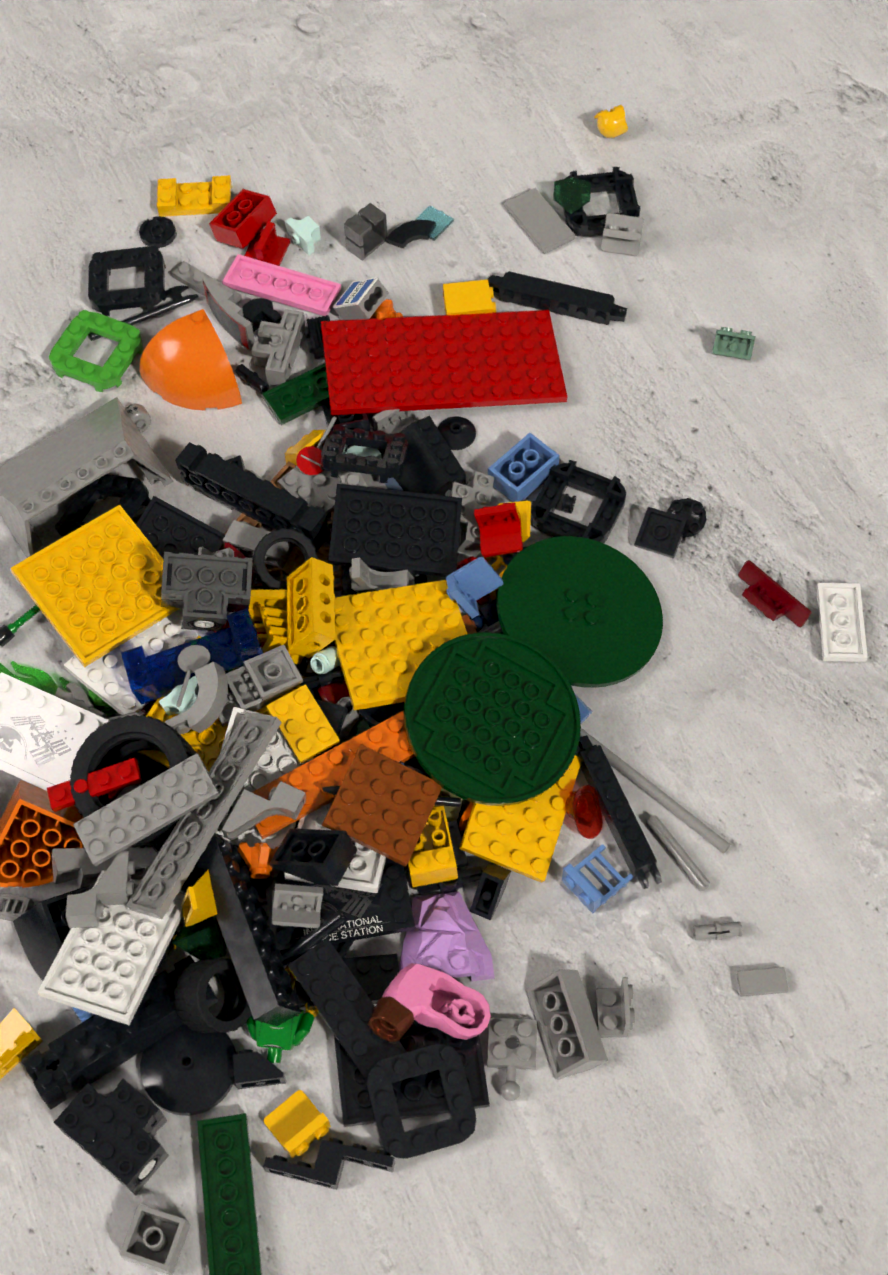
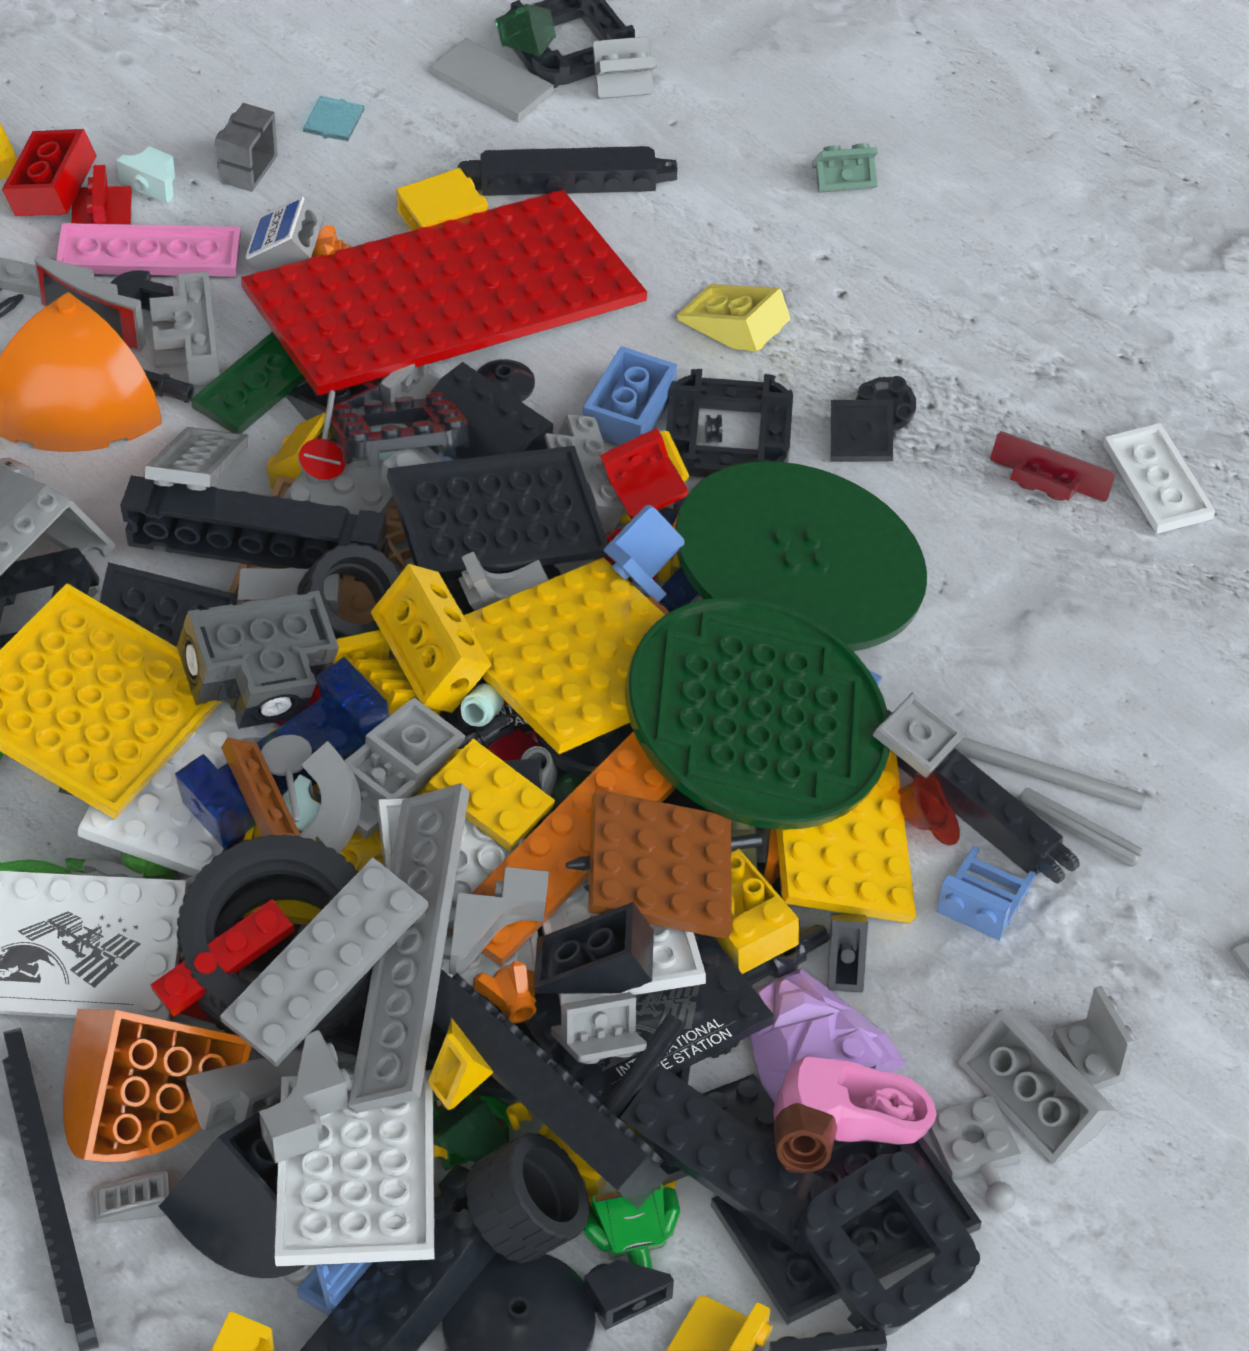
camera: 25 degrees left, 10 degrees down
black brick [304,315,330,359] -> none
black tile [386,220,436,249] -> none
light grey pin [693,921,742,940] -> none
none -> light grey plate [145,427,249,491]
none -> dark orange plate [221,737,302,838]
none -> light yellow slope [676,284,790,352]
none -> light grey tile [873,692,965,778]

